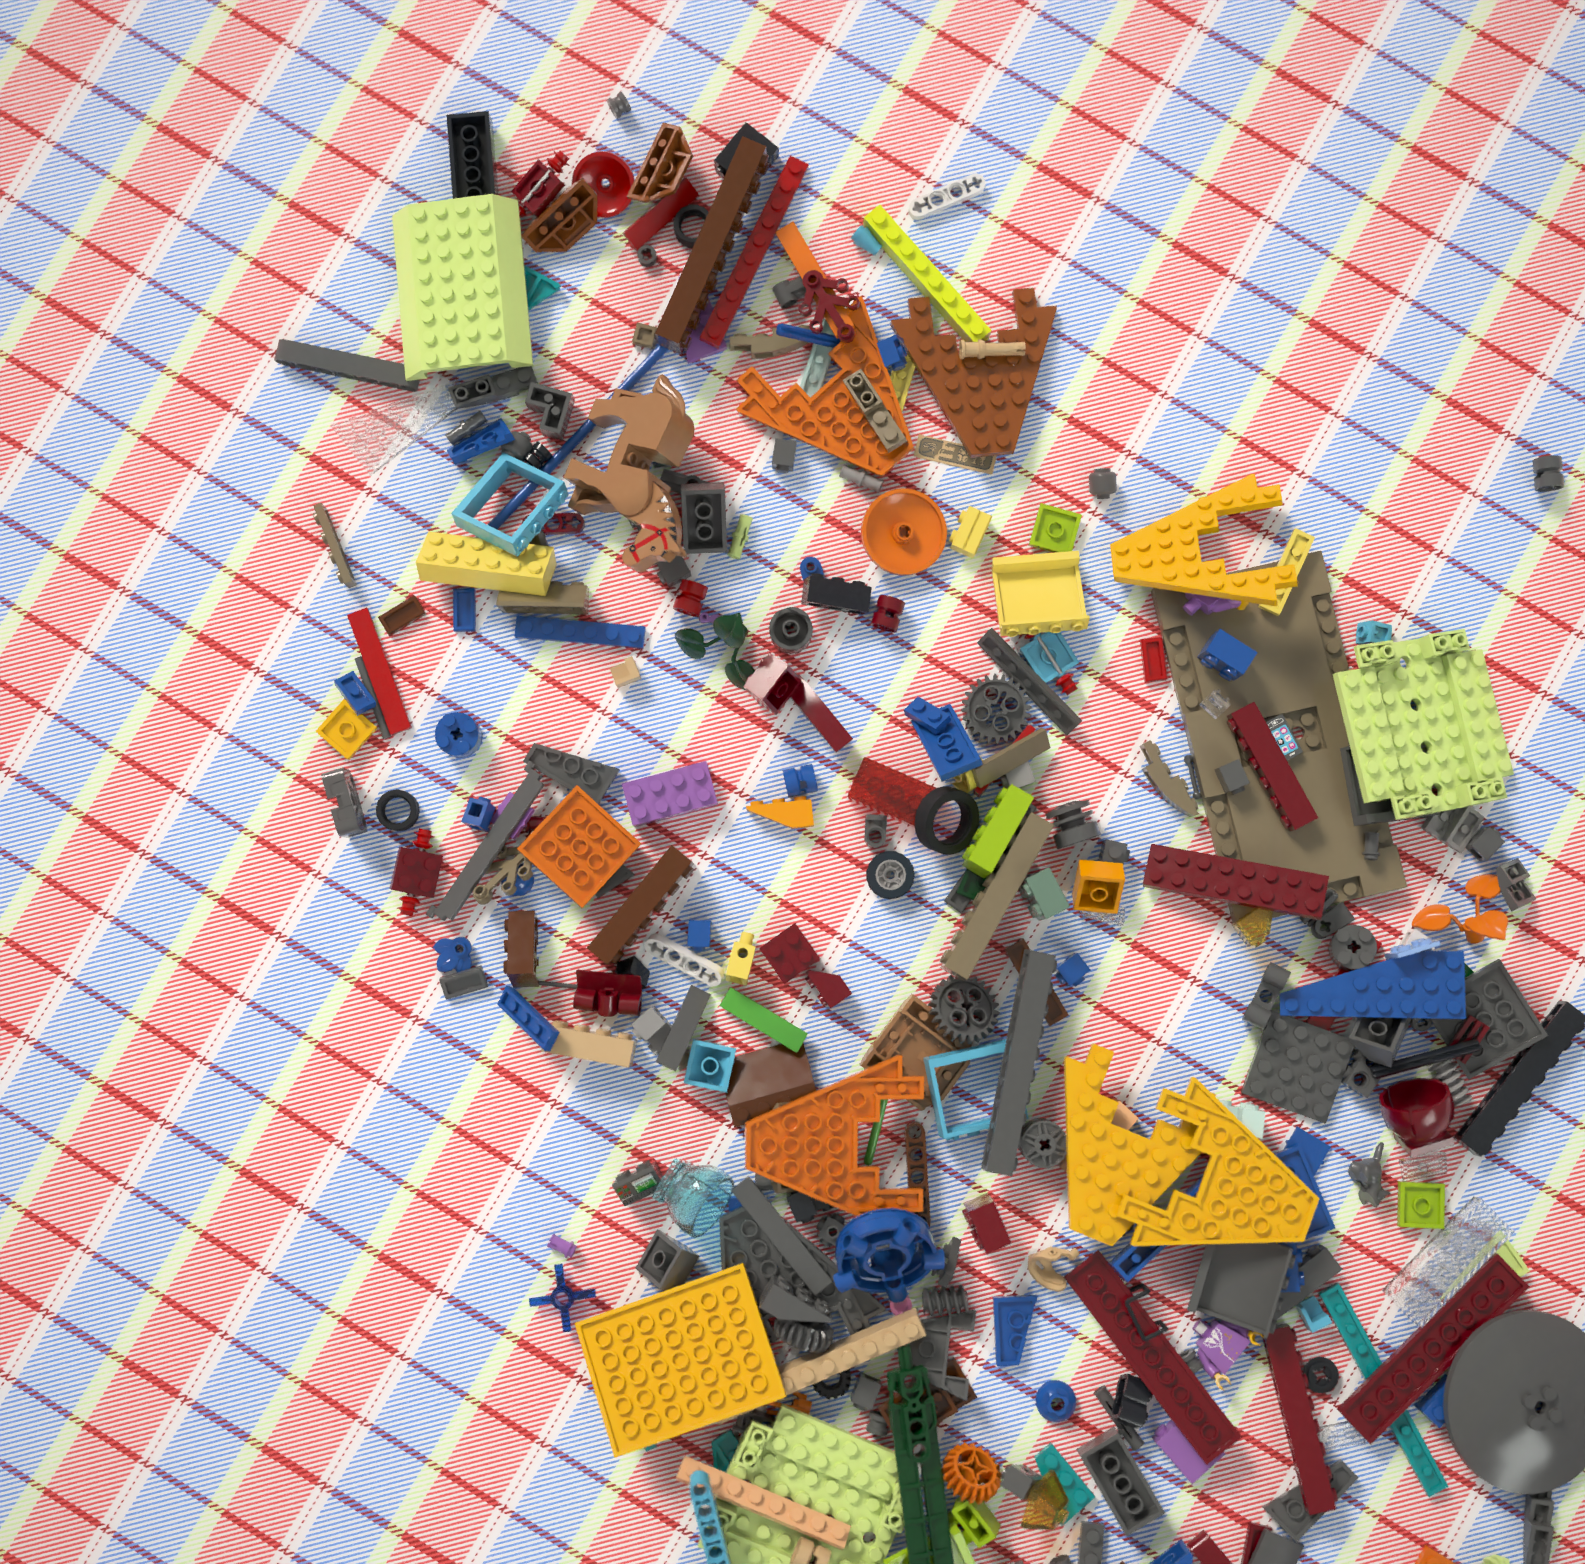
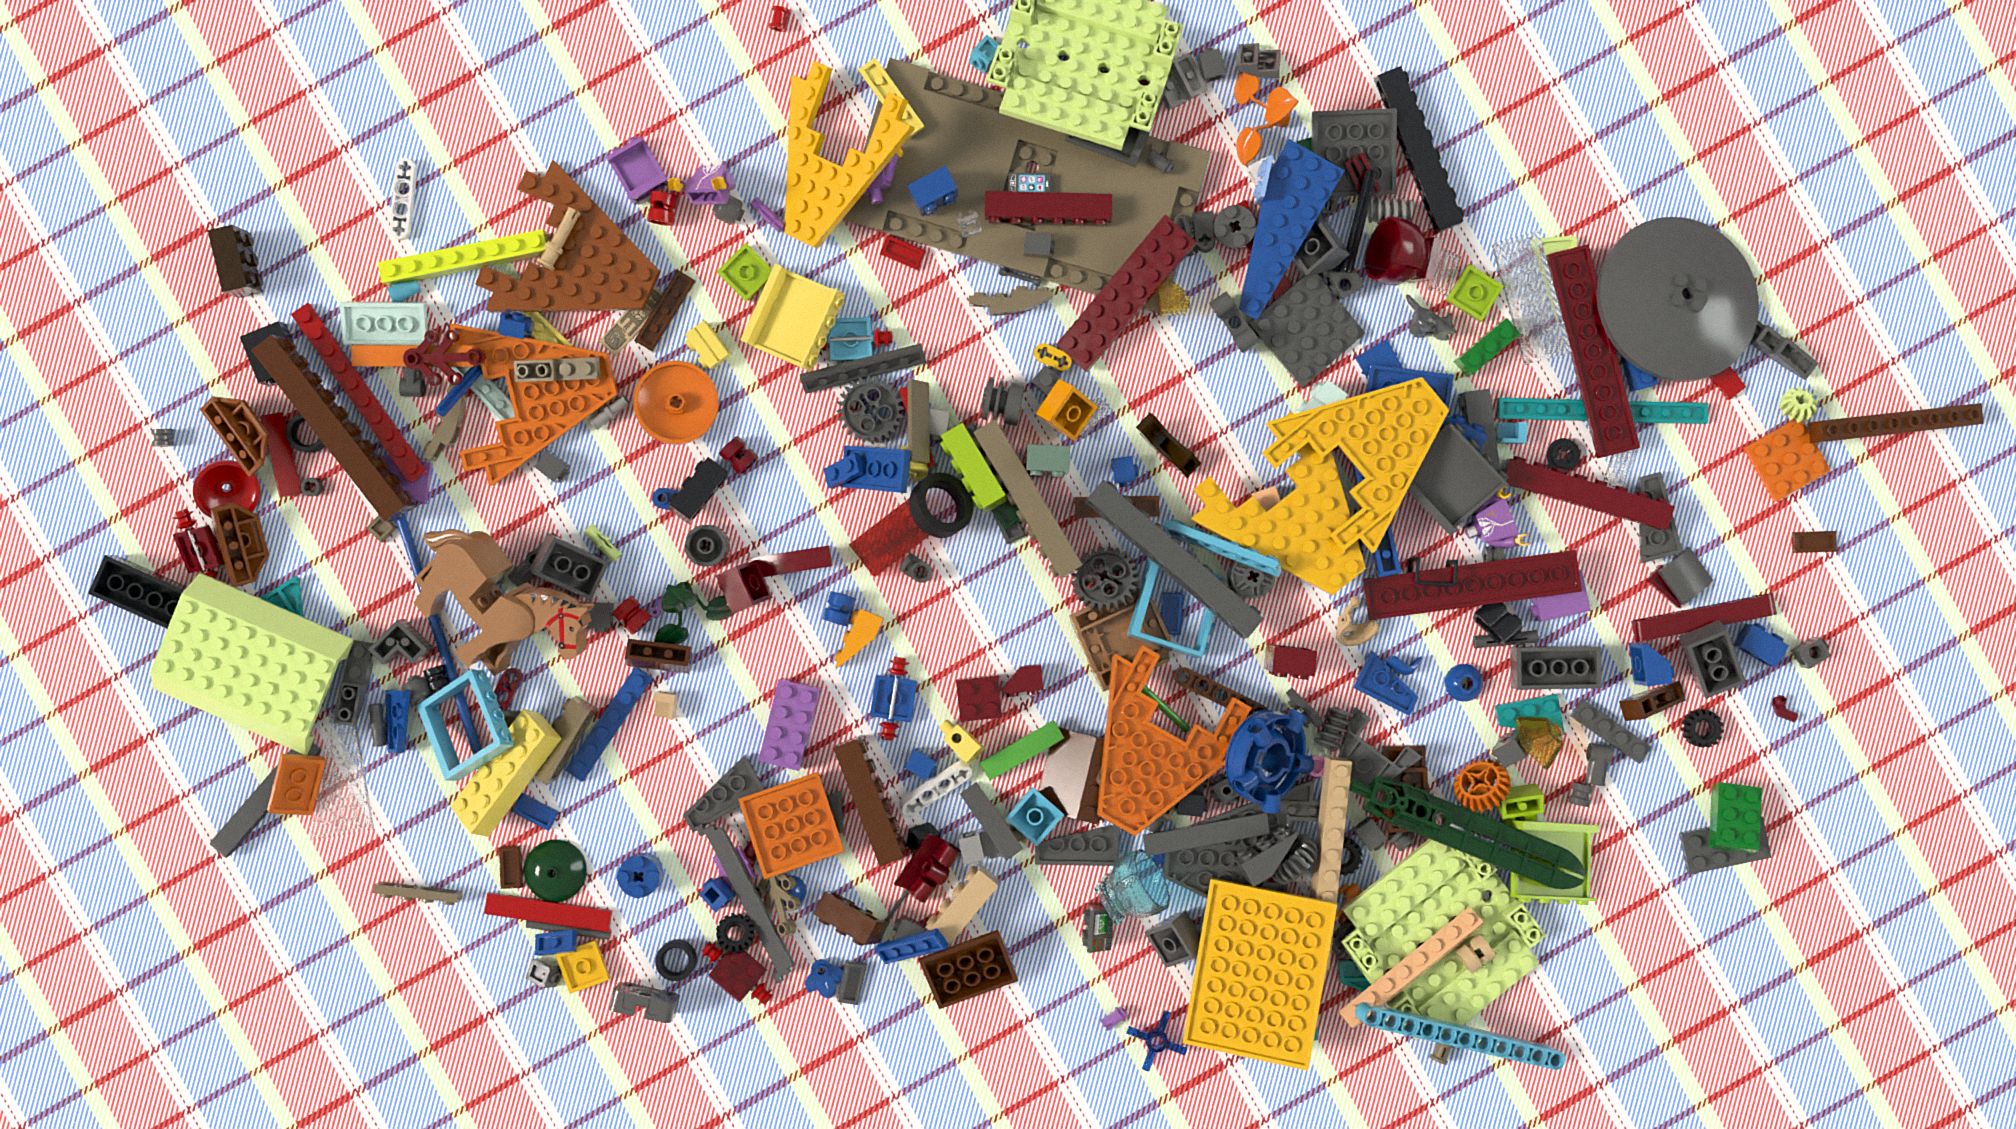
camera: 65 degrees left, 5 degrees up
black wheel [866,851,915,899] -> none
none -> dark brown brick [207,225,264,298]
none -> orange plate [267,754,326,815]
none -> light aqua plate [339,302,428,345]
none -> dark green dish [524,839,587,902]
none -> bracket [525,958,562,988]
none -> medium lavender panel [605,136,668,205]
none -> reddish brown brick [624,639,693,674]
none -> reddish brown tile [634,269,696,352]
none -> red wheel [647,191,678,226]
none -> medium lavender torso [667,159,736,205]
none -> black tyre [716,913,755,954]
none -> medium lavender axle [750,197,785,232]
none -> red bush [768,5,791,32]
none -> blue plate [870,656,918,741]
none -> dark grey brick [893,915,926,939]
none -> reddish brown slope [918,930,1018,1010]
none -> yellow beam [1034,343,1072,372]
none -> dark grey wing [1035,824,1119,866]
none -> dark brown arch [1136,412,1202,478]
none -> blue tile [1161,592,1184,635]
none -> medium azure plate [1162,519,1282,577]
none -> blue hair [1386,655,1422,676]
none -> green brick [1453,318,1521,377]
none -> red tile [1710,366,1746,400]

